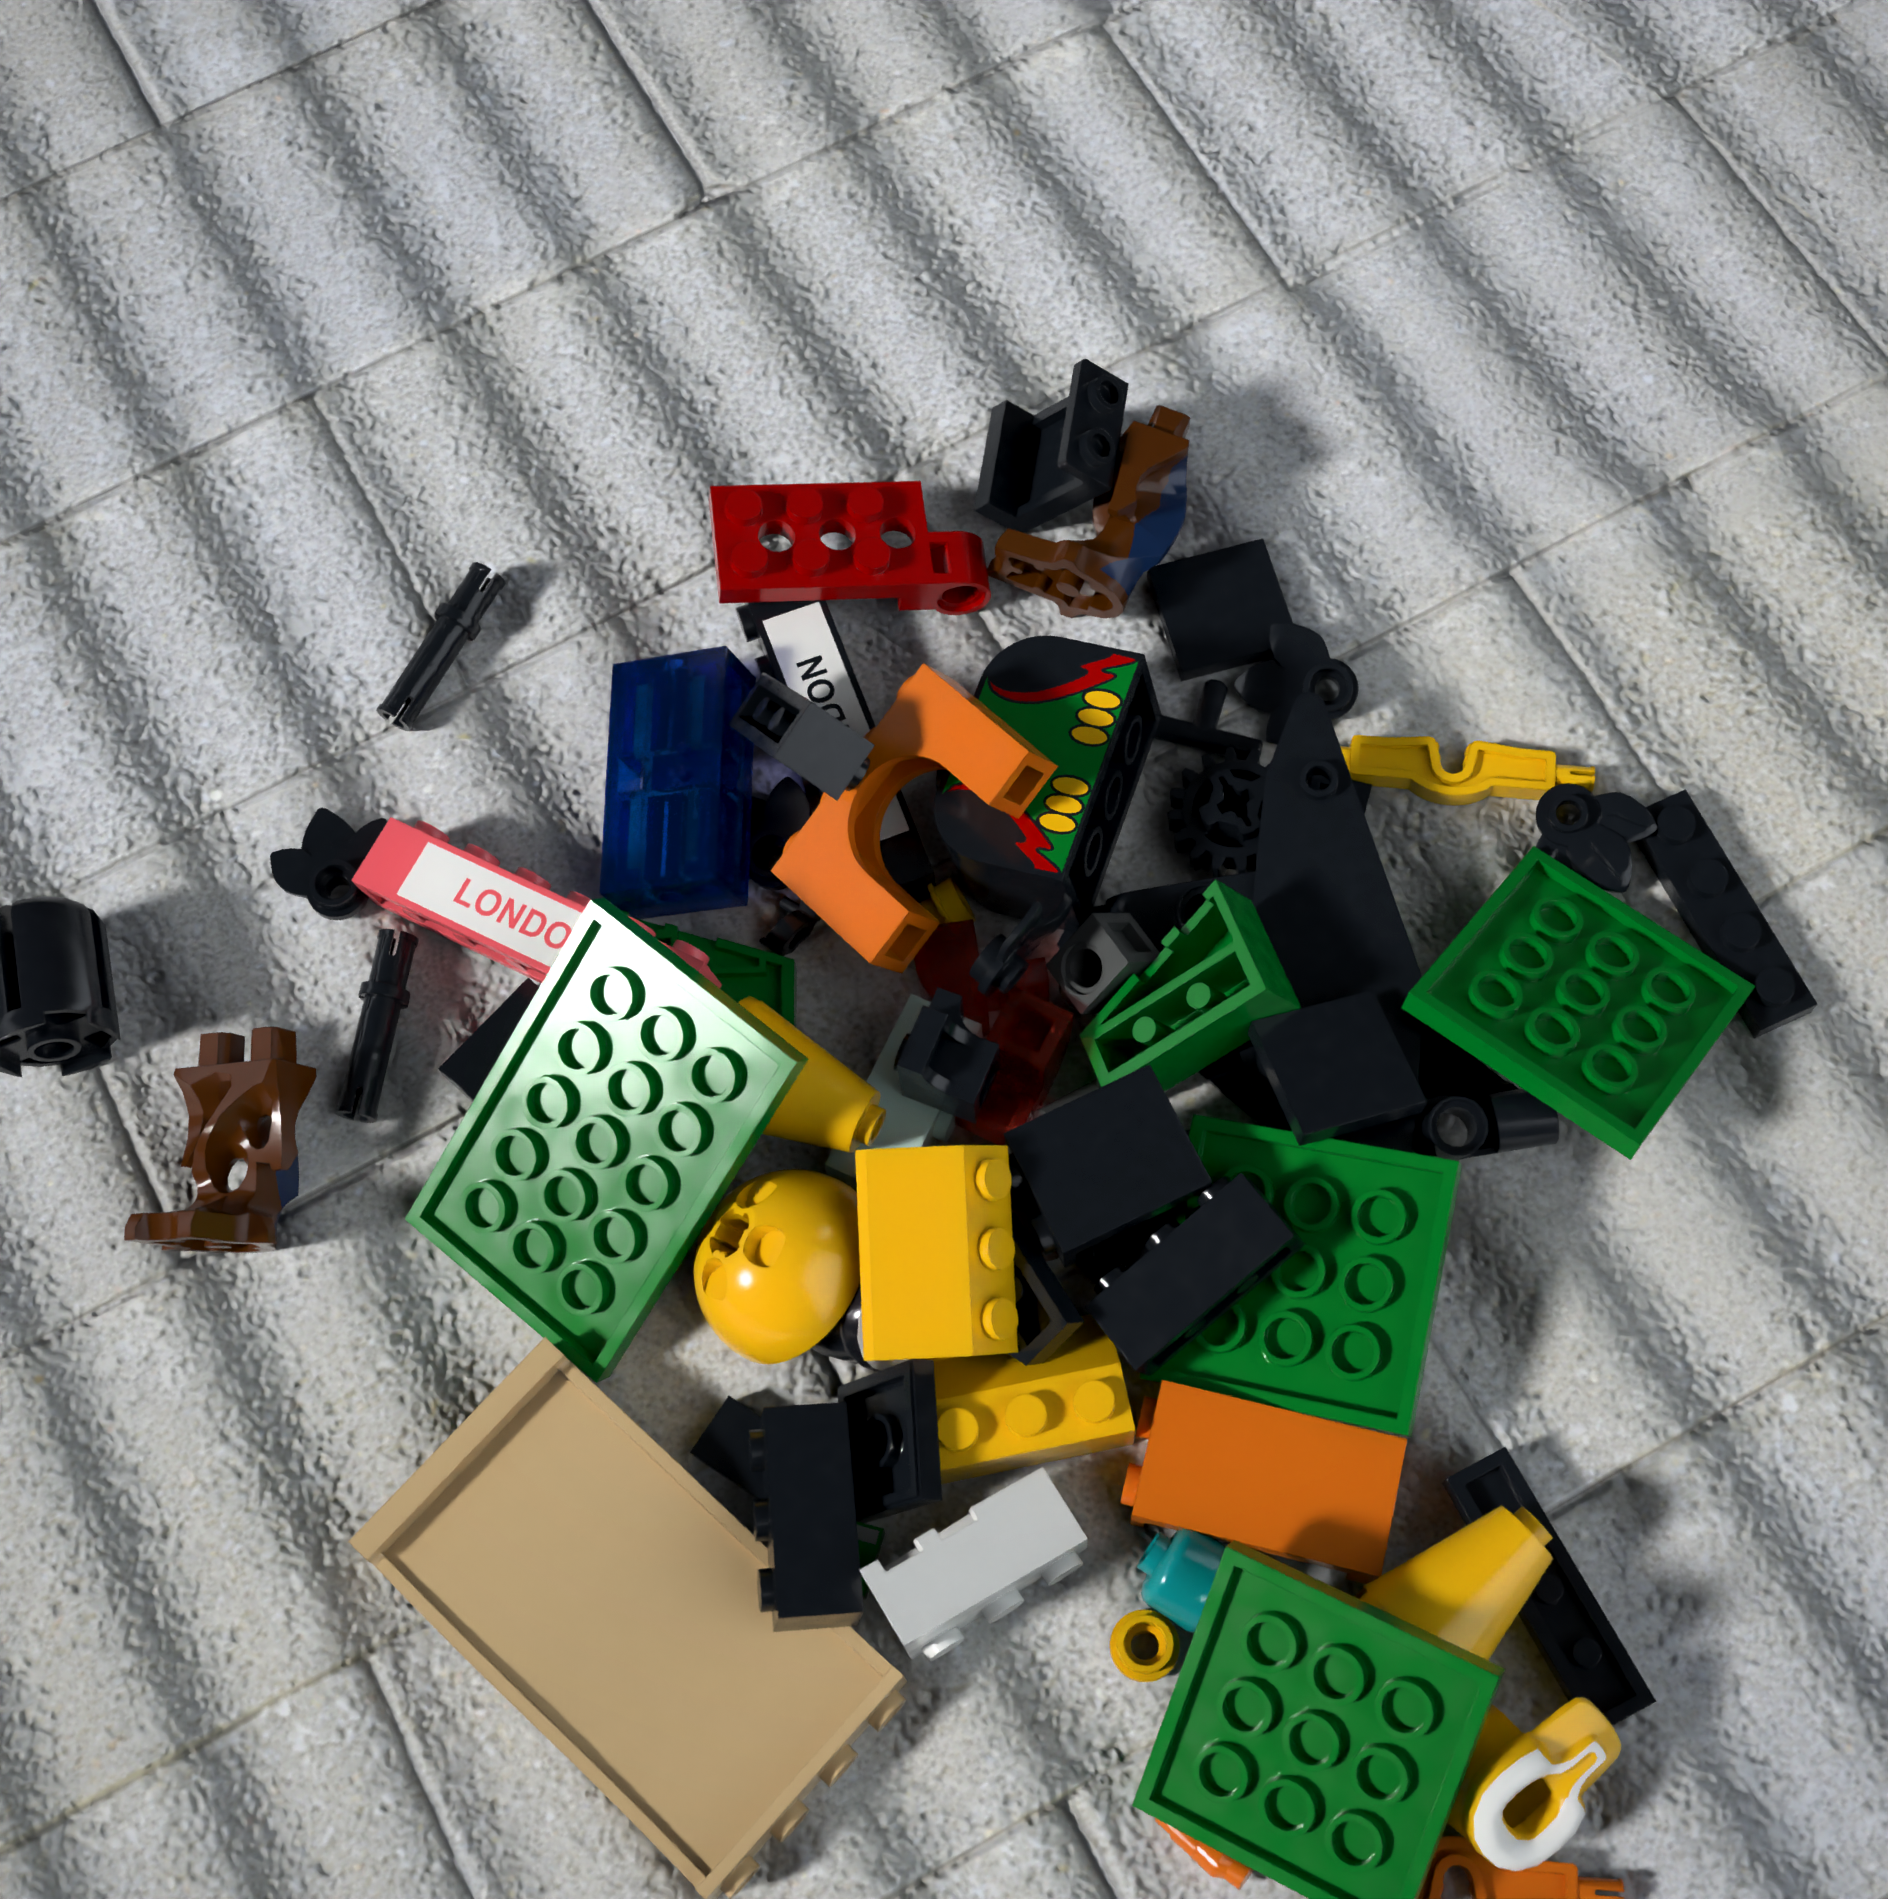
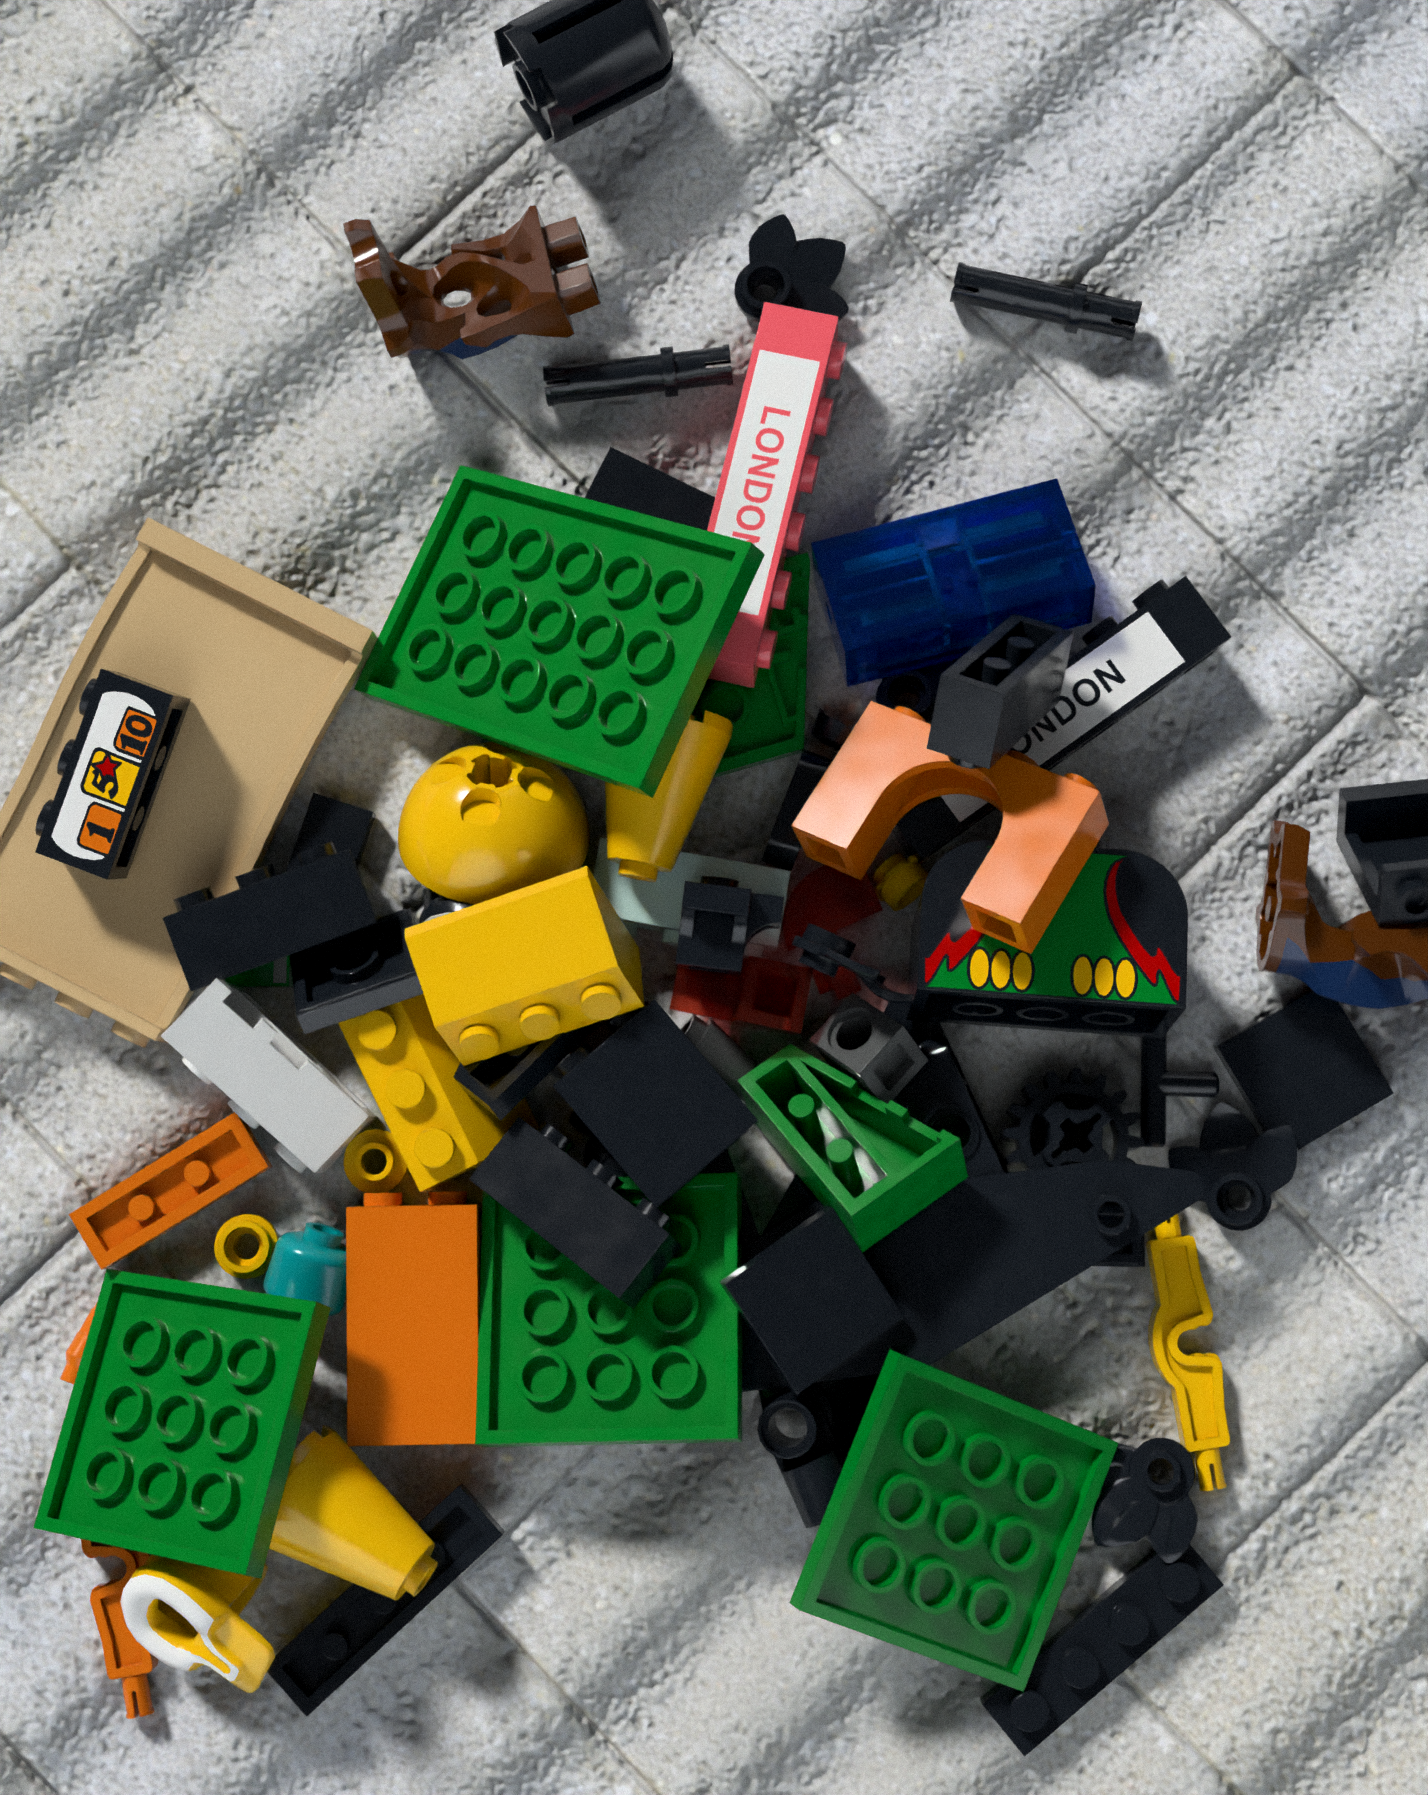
camera: 70 degrees right, 15 degrees up
red hinge [709,481,991,615] -> none
none -> brick [35,669,191,880]
none -> orange plate [69,1112,273,1270]
none -> yellow plate [343,1129,408,1193]
none -> black beam [761,749,833,871]

